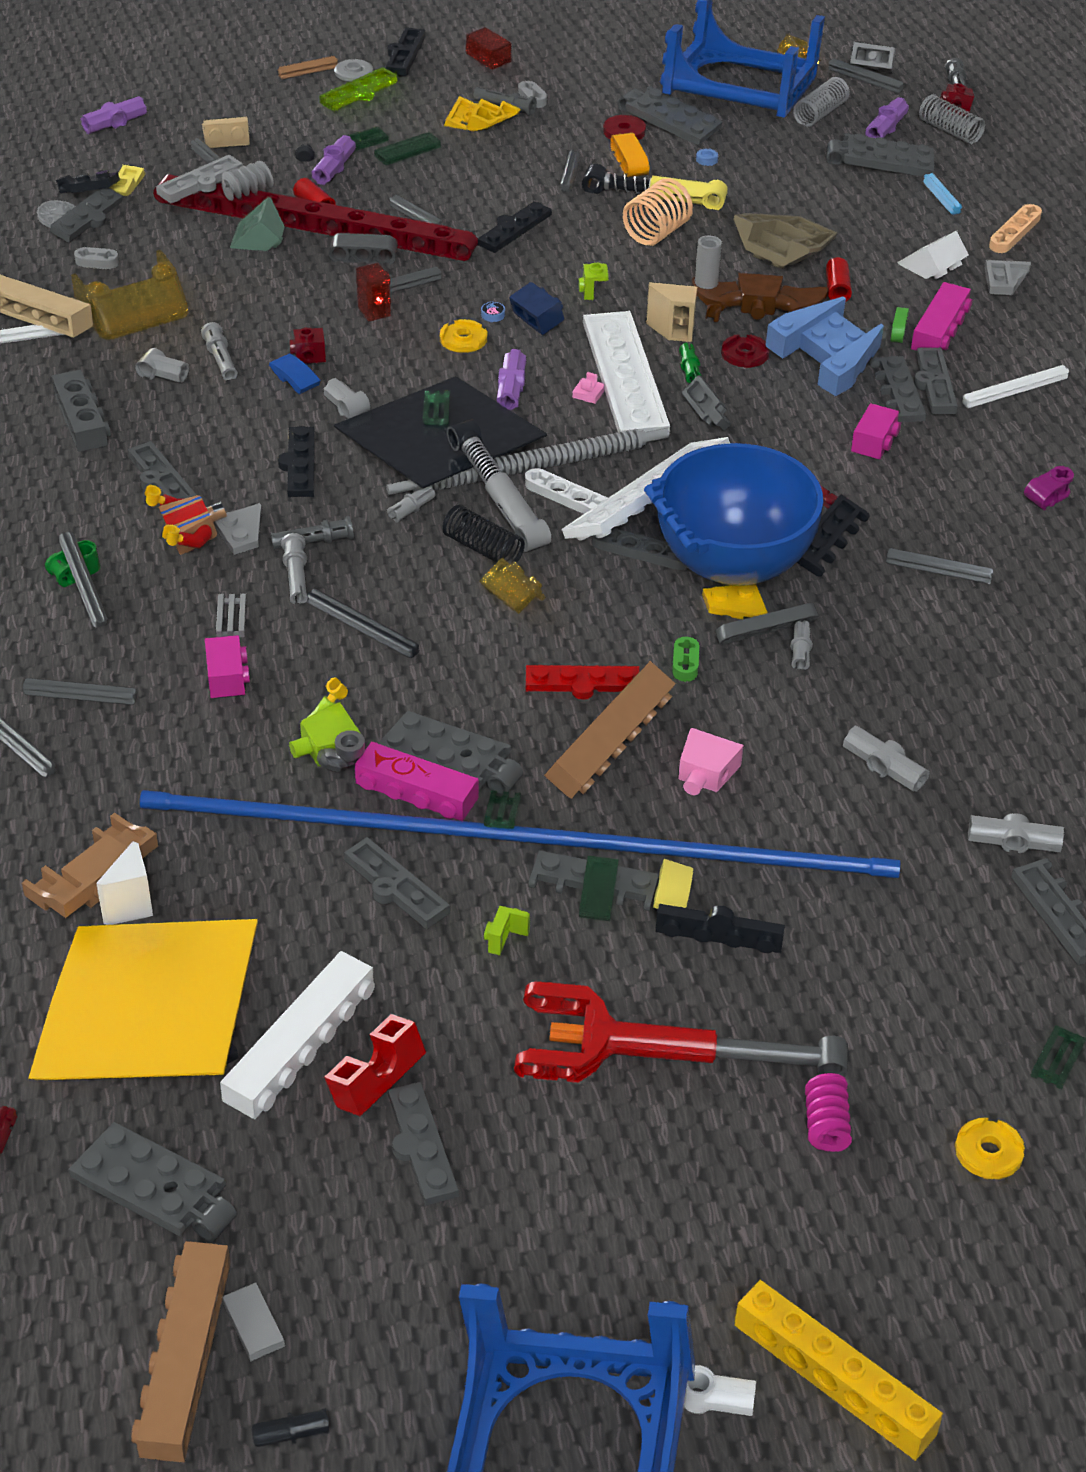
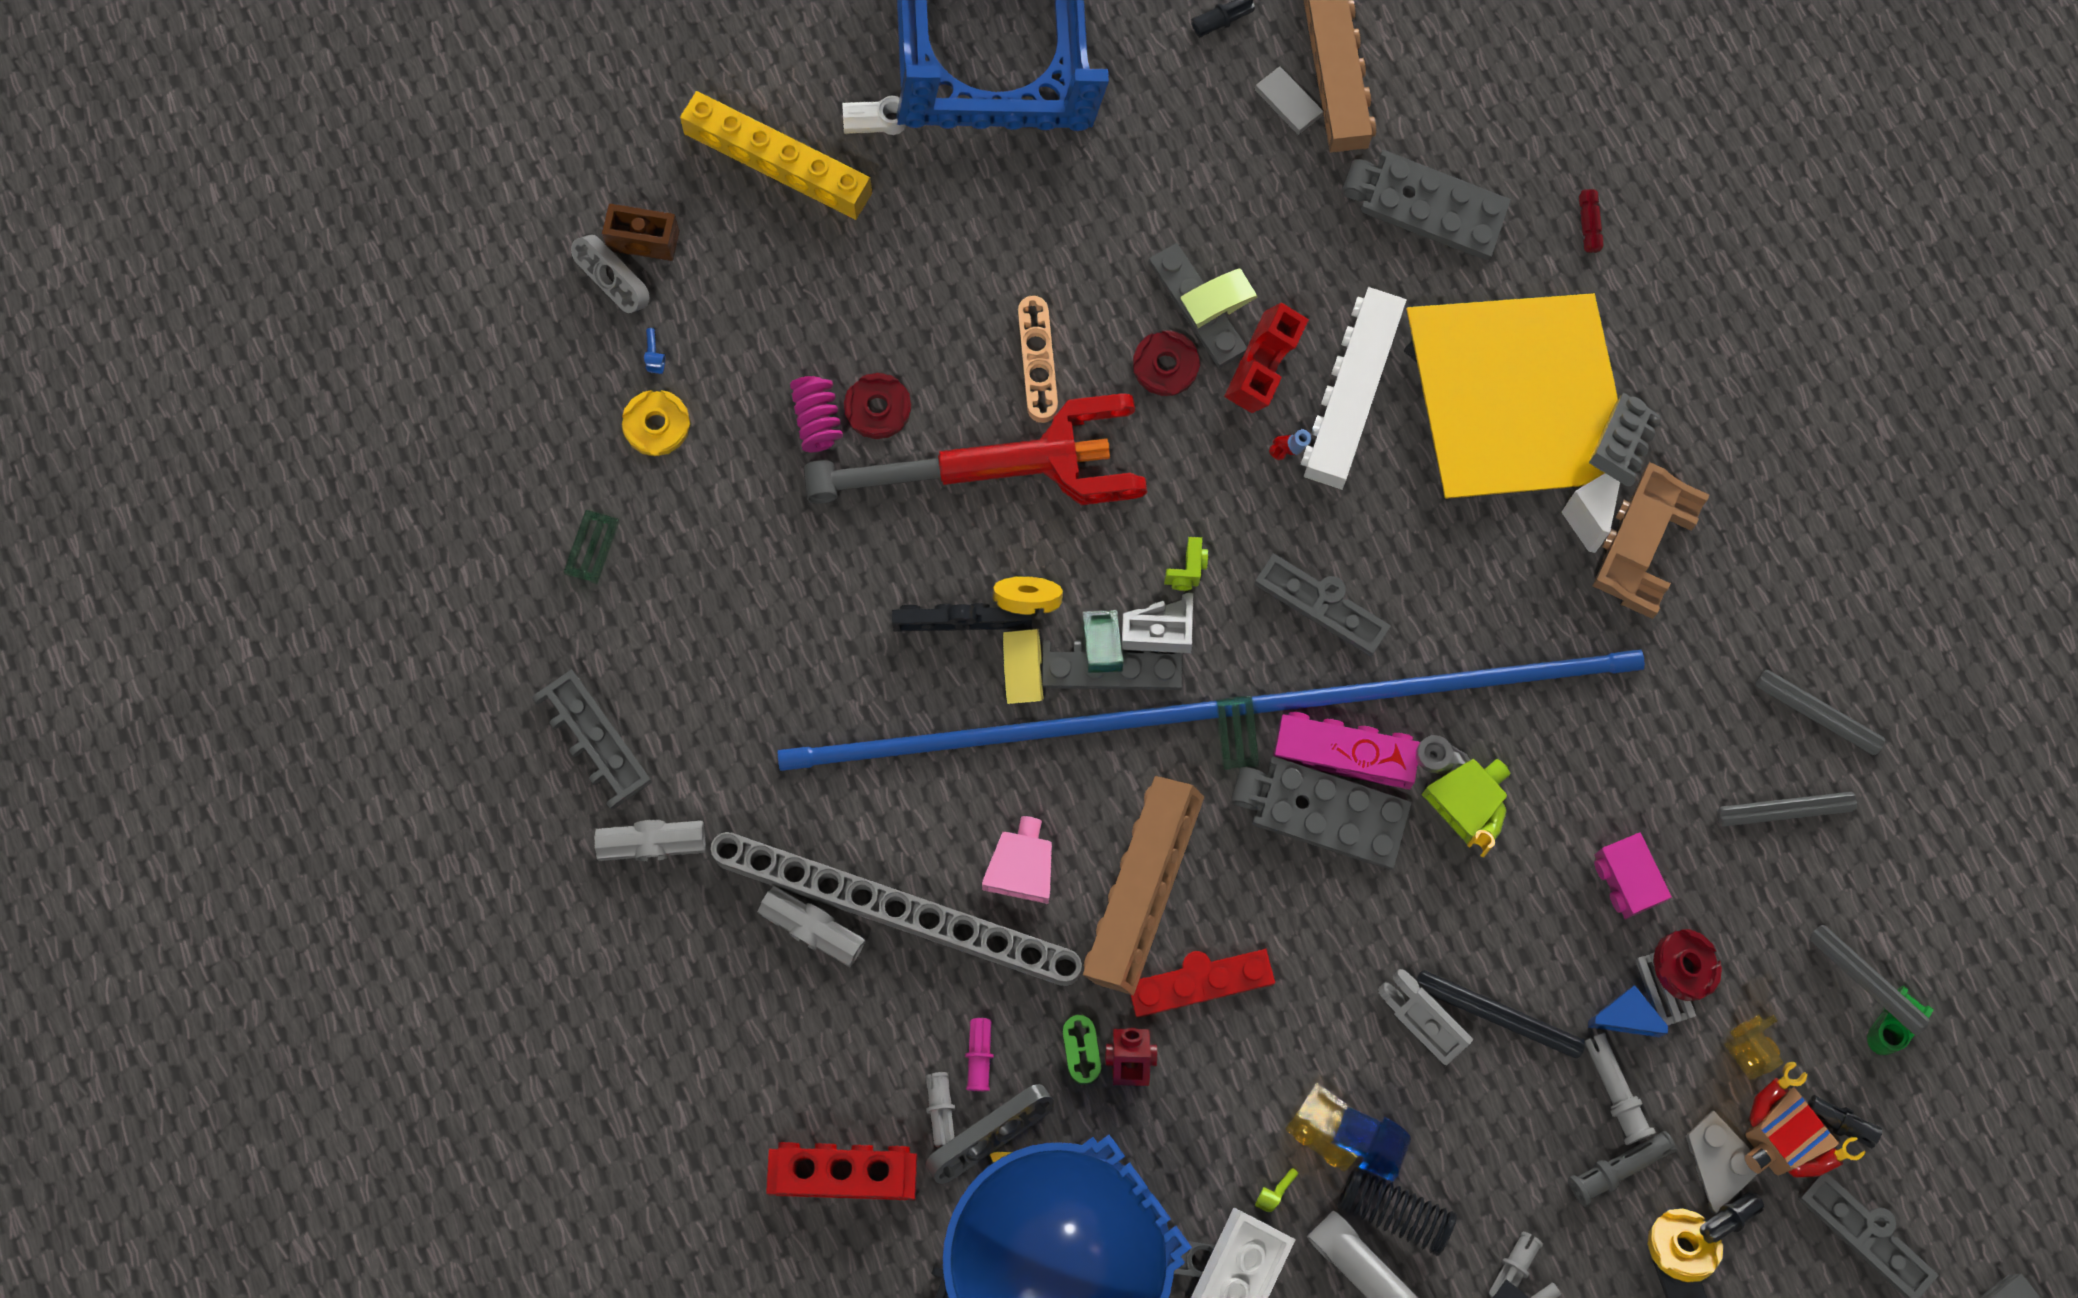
camera: 165 degrees right, 30 degrees up
none -> light grey beam [571,235,649,313]
none -> reddish brown brick [602,203,680,261]
none -> blue hand [644,328,666,374]
none -> light grey beam [711,832,1082,986]
none -> red brick [766,1142,918,1201]
none -> dark red tile [844,373,912,439]
none -> dark pink axle [965,1018,994,1091]
none -> yellow tile [993,577,1063,615]
none -> light nougat beam [1018,296,1058,423]
none -> dark red brick [1105,1028,1157,1086]
none -> light grey wing [1121,593,1193,653]
none -> dark red tile [1133,330,1200,396]
none -> yellowish green slope [1180,268,1258,328]
none -> lime hand [1255,1168,1299,1212]
none -> arm [1269,429,1311,460]
none -> clear blue brick [1332,1106,1411,1182]
none -> light grey hinge [1378,969,1473,1065]
none -> blue slope [1588,986,1668,1038]
none -> dark grey hinge [1589,392,1661,486]
none -> yellow tile [1647,1209,1723,1282]
none -> dark red tile [1653,929,1722,1001]
none -> black axle [1699,1191,1764,1243]
none -> clear yellow bracket [1724,1014,1784,1080]
none -> black pin [1807,1095,1882,1149]

